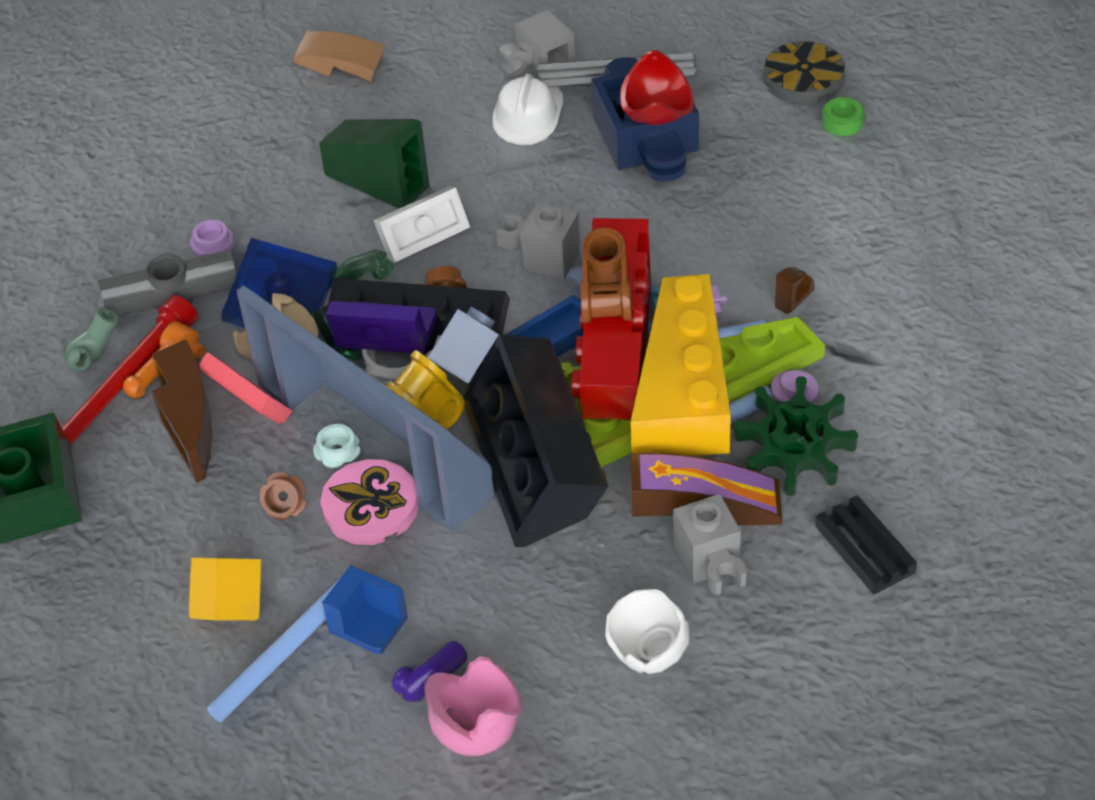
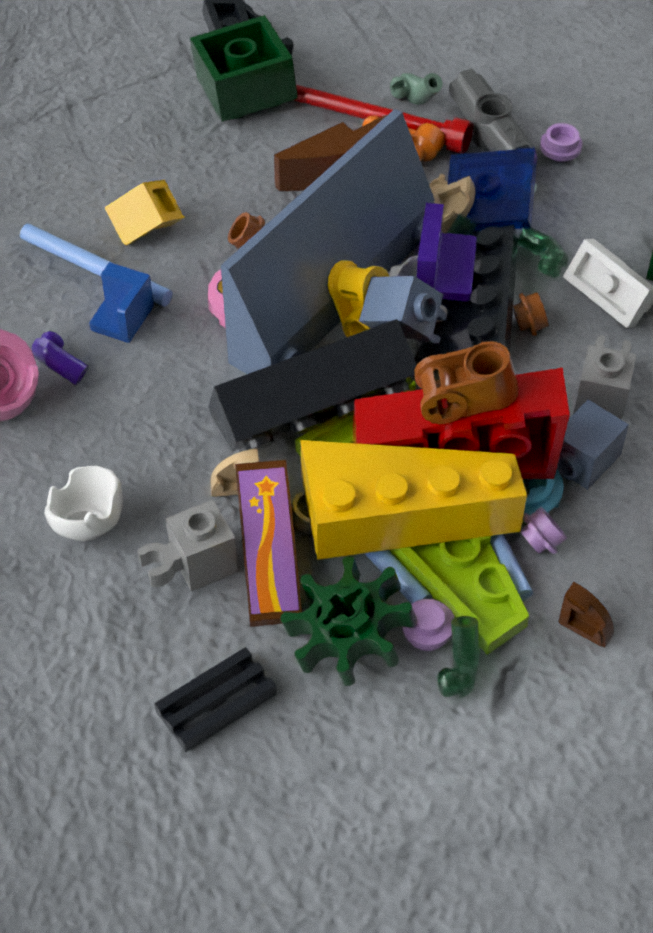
camera: 80 degrees right, 5 degrees up
none -> tan tile [210,448,259,497]
none -> clear green arm [437,616,480,698]

